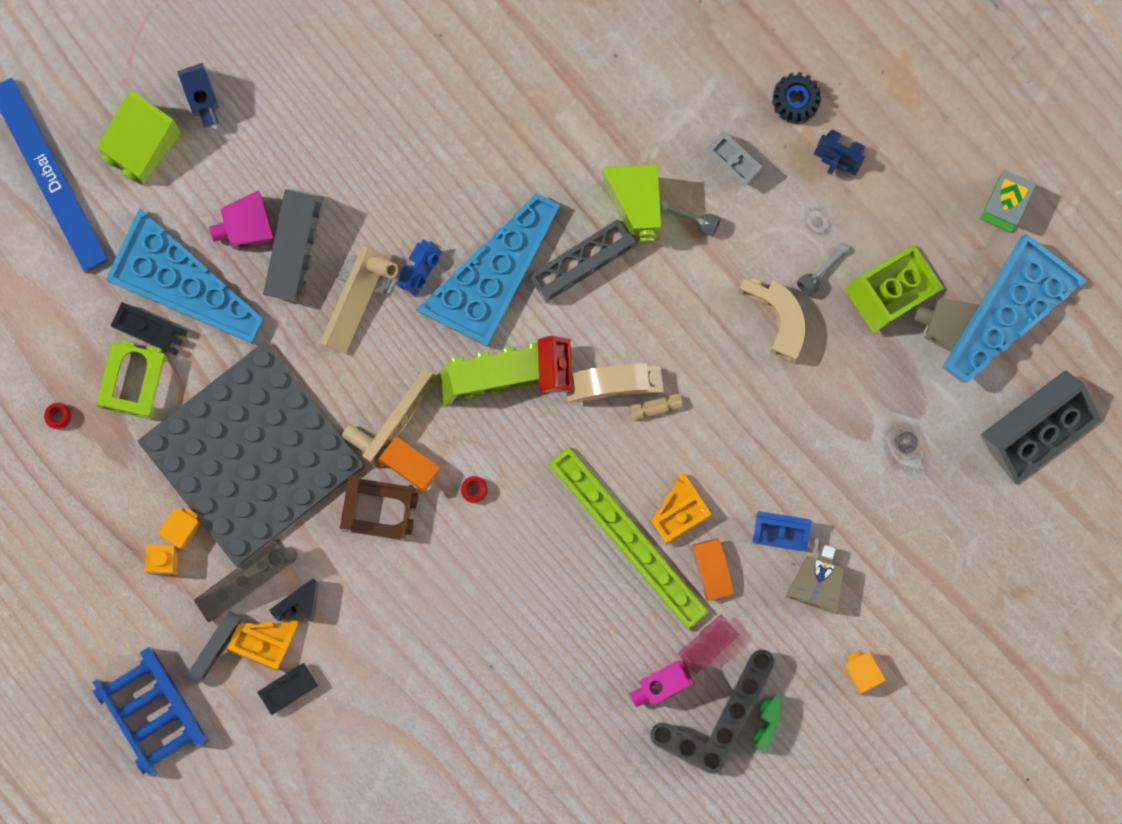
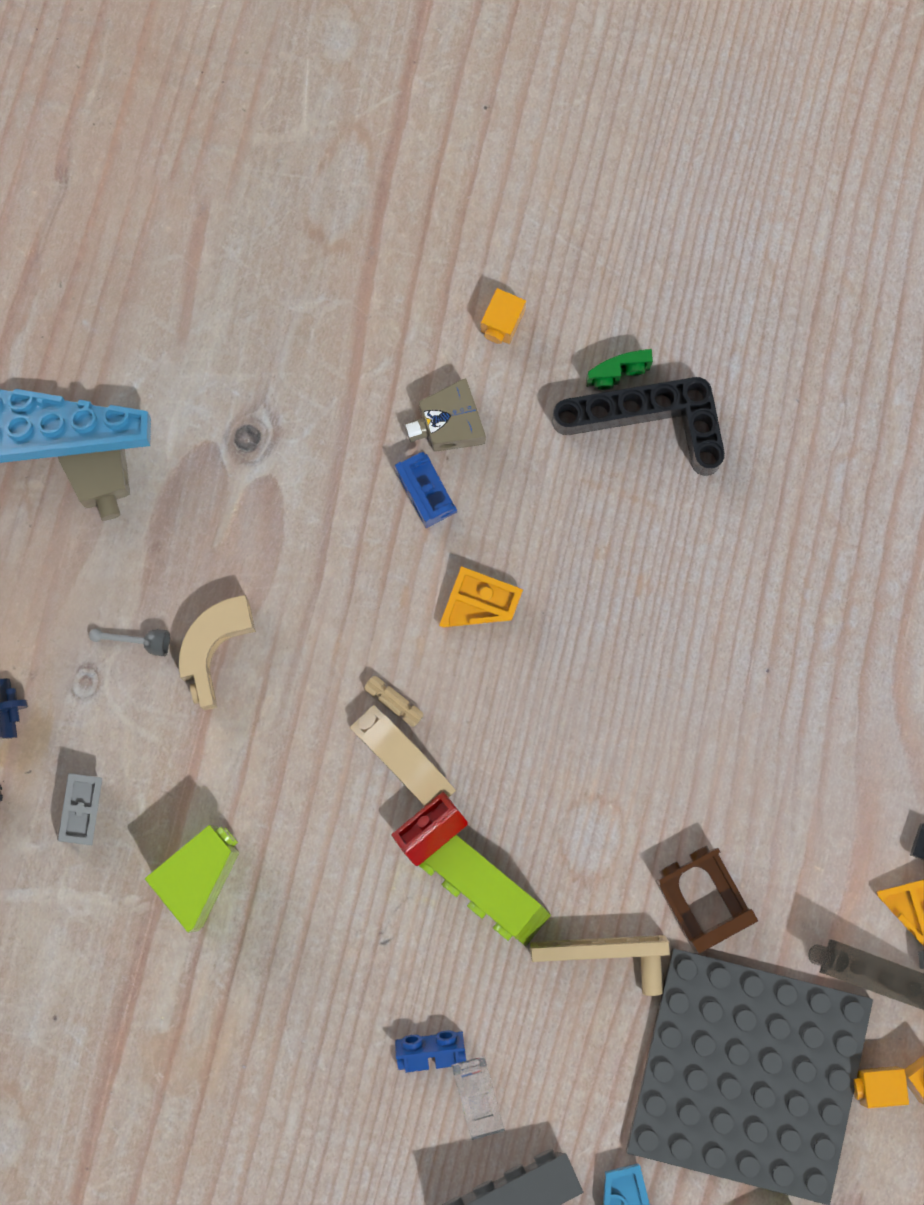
camera: 130 degrees left, 0 degrees up
black slope [269,578,319,622] -> none
tan piece [320,245,398,354] -> none
orange hinge [378,436,440,495] -> none
dark azure wing [416,193,561,347] -> none
red plate [461,476,488,503] -> none
dark grey fence [528,219,636,303] -> none
lime tile [548,447,709,630] -> none
dark pink torso [629,660,695,707] -> none
hinge [660,201,721,237] -> none
clear pink slope [678,615,739,674] -> none
orange slope [692,538,734,601] -> none
lime slope [844,244,944,333] -> none
dark grey slope [981,370,1101,485] -> none

